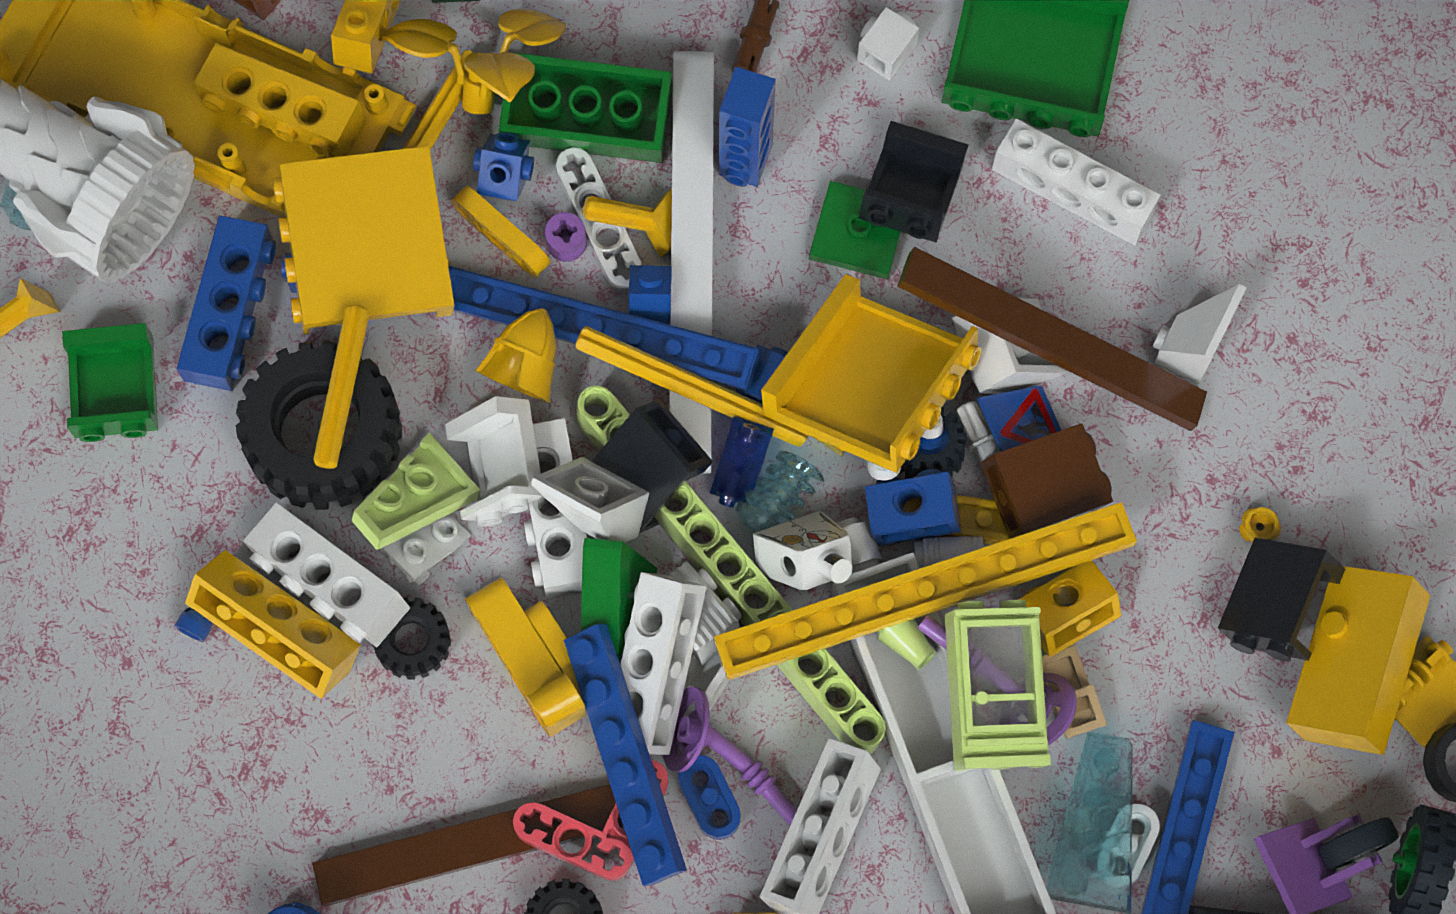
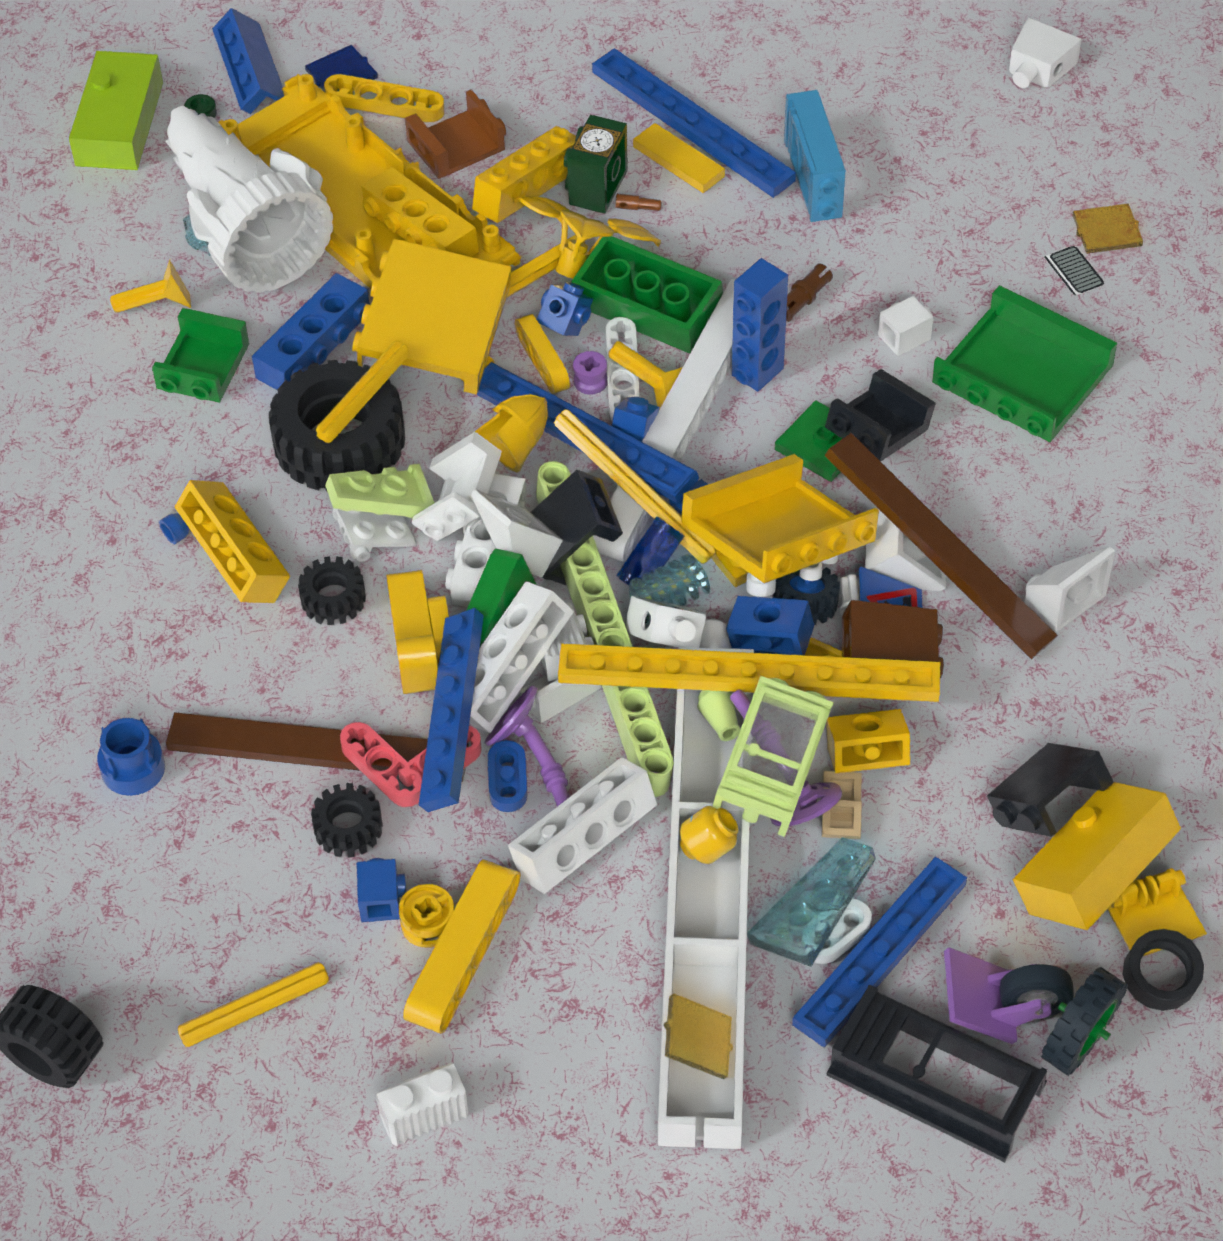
camera: 25 degrees right, 20 degrees down
white brick [243,502,410,647] -> none
white brick [992,119,1161,246] -> none
yellow plate [1239,507,1281,543] -> none
none -> yellow head [680,806,739,864]

